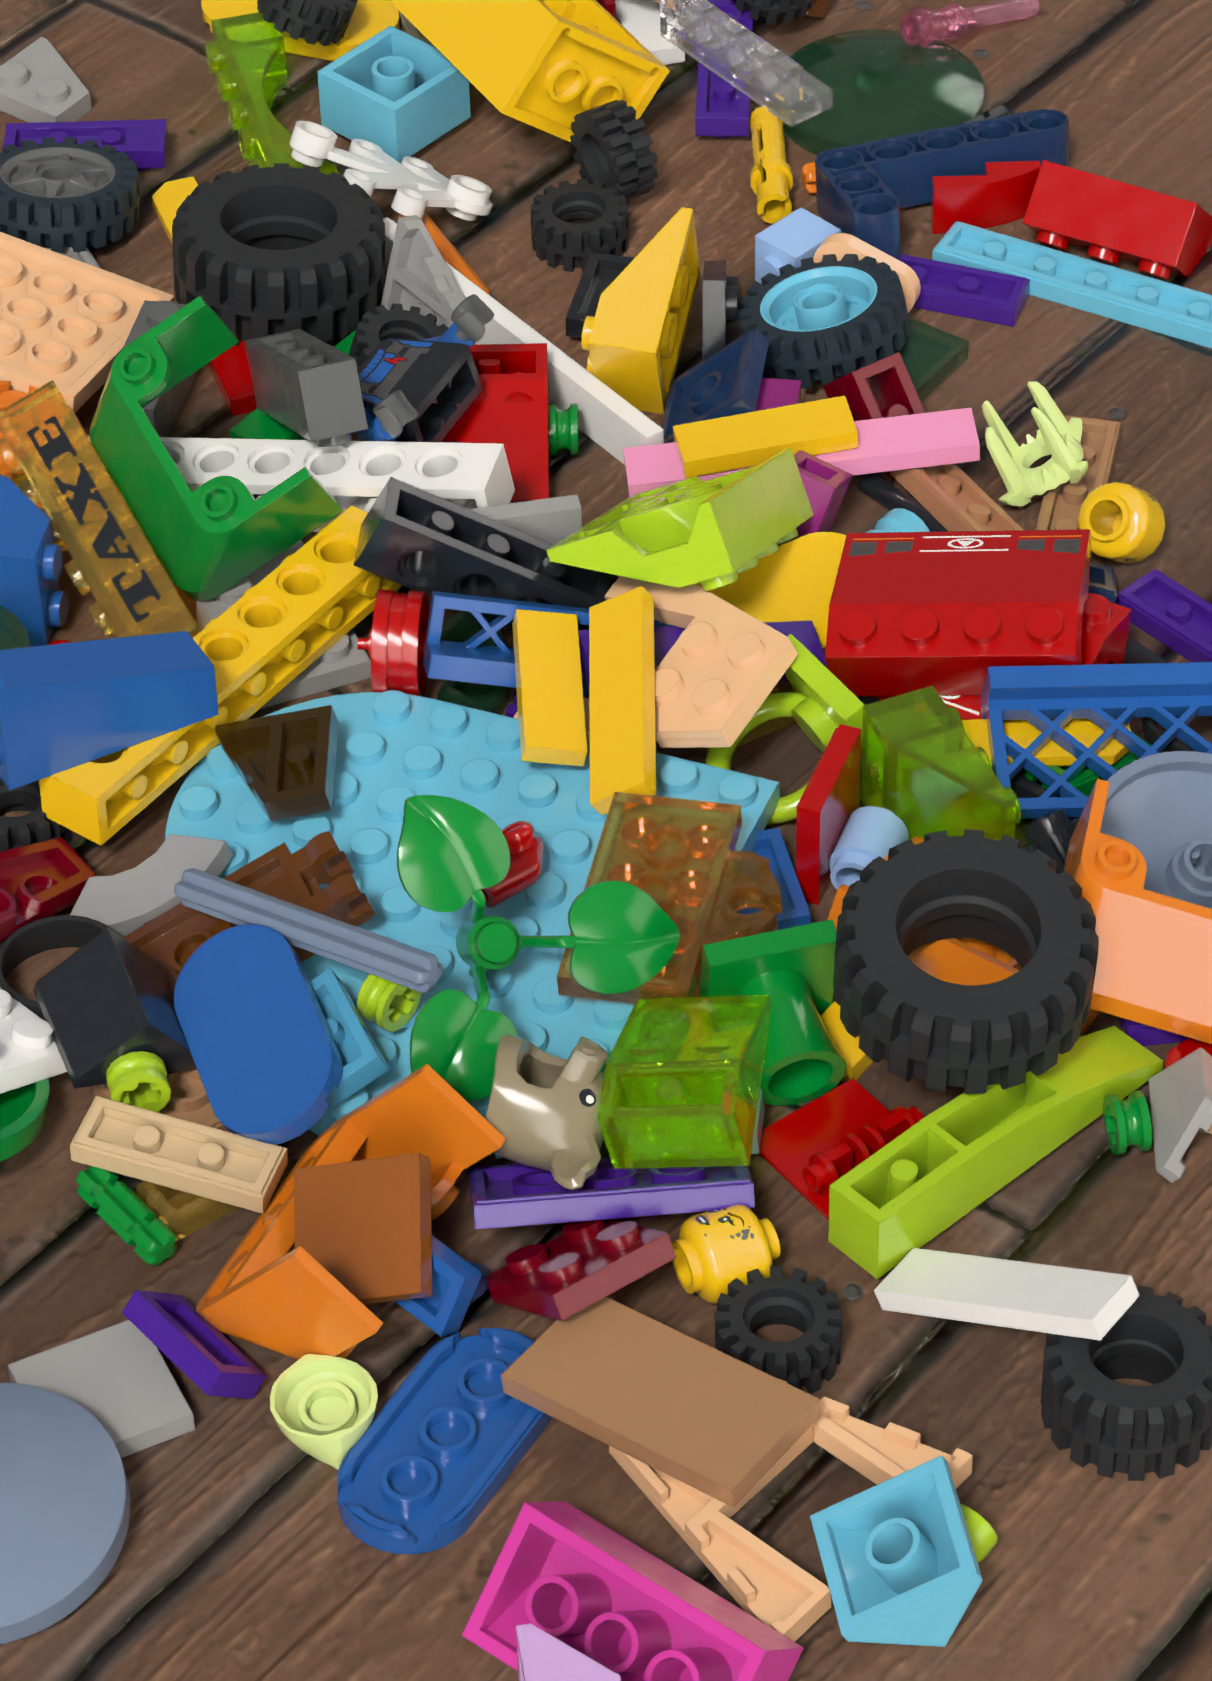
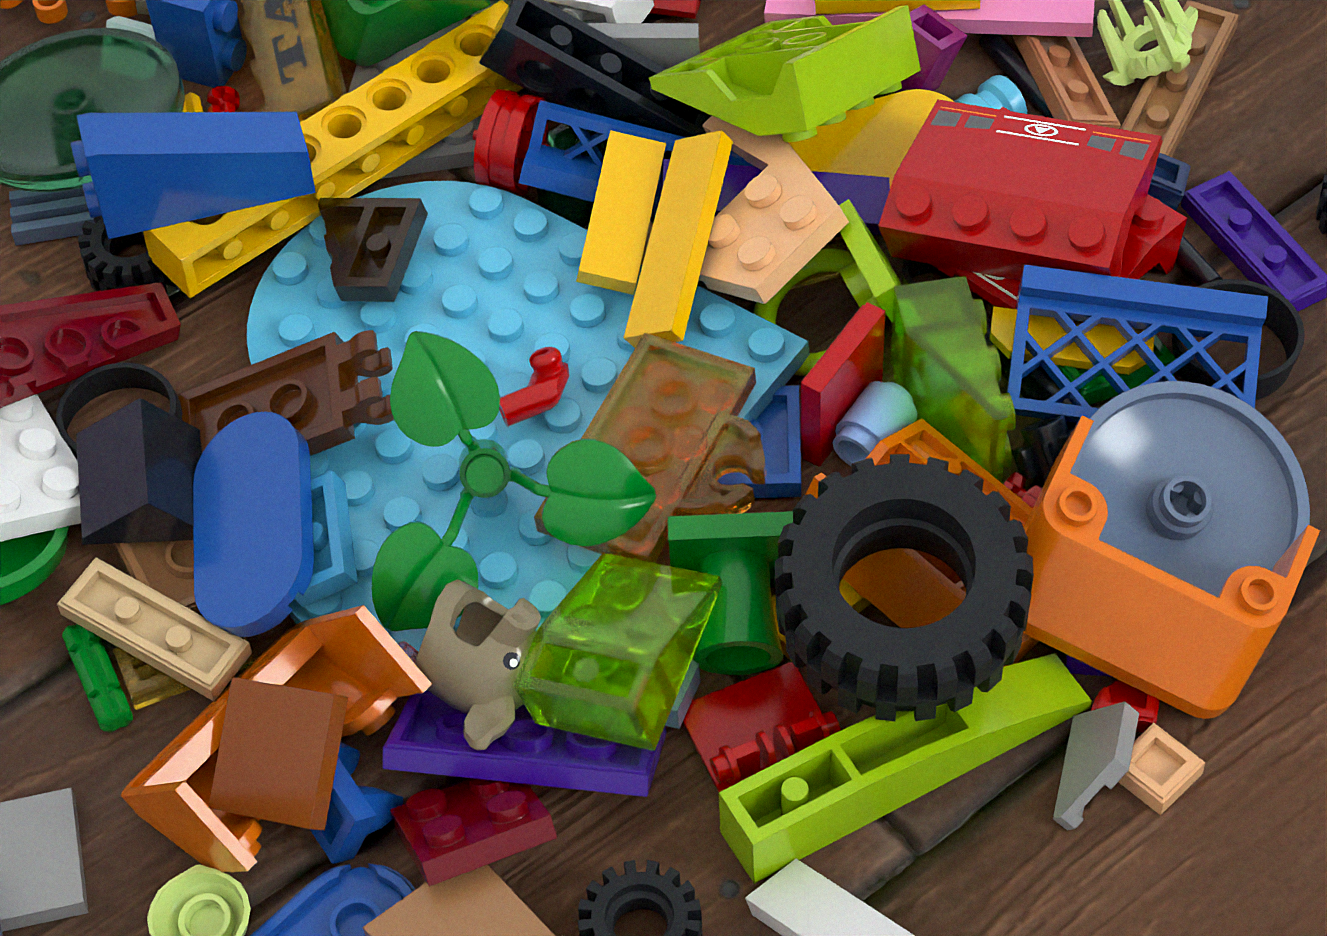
camera: 15 degrees right, 10 degrees up
light grey tile [70,834,233,937] -> none
lime bush [106,1051,171,1112] -> none
dark purple tile [122,1290,266,1399] -> none
sand blue axle [174,868,443,993] -> none
lime bush [357,974,421,1032] -> none
yellow head [672,1205,780,1304] -> none
yellow head [1077,482,1166,564] -> none
green bush [1103,1090,1152,1156] -> none

